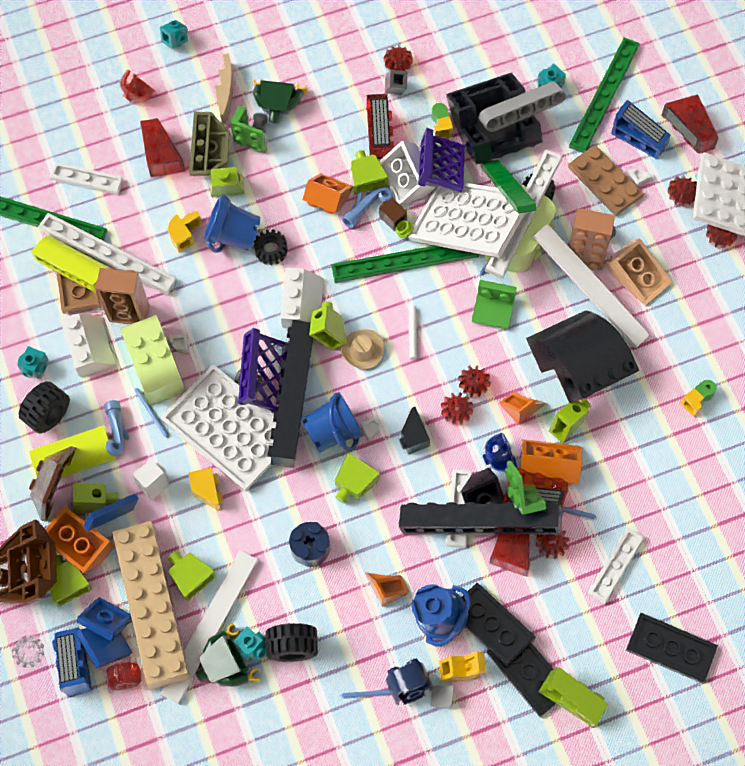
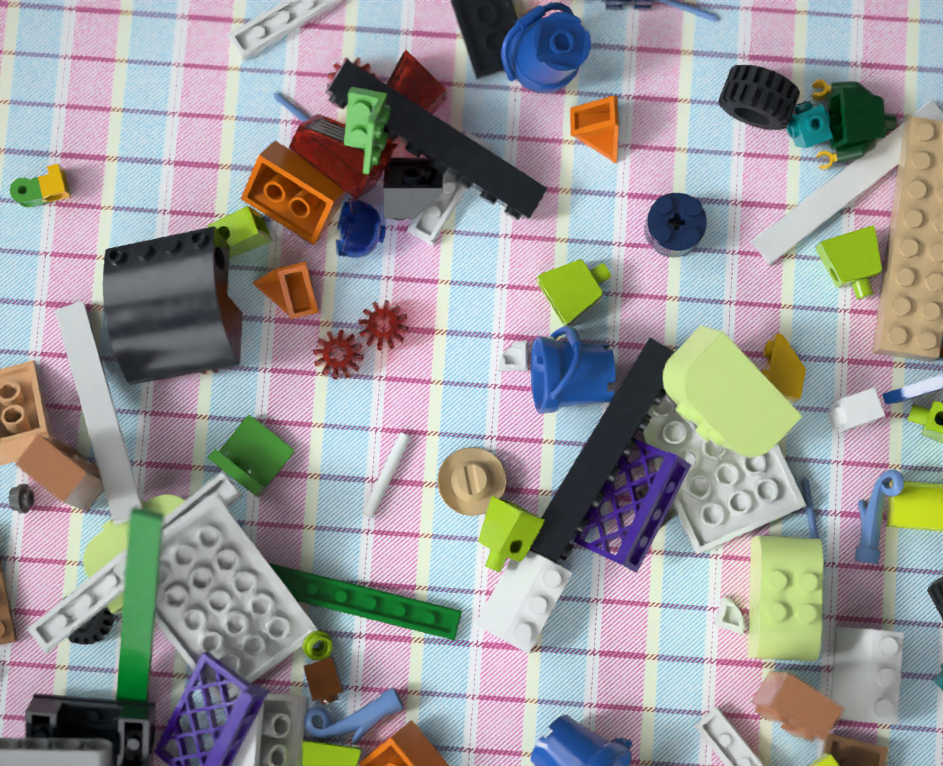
camera: 160 degrees left, 15 degrees up
black tyre [254,229,288,265] -> none
black slope [399,406,430,455] -> none
none -> yellowish green brick [663,325,802,457]

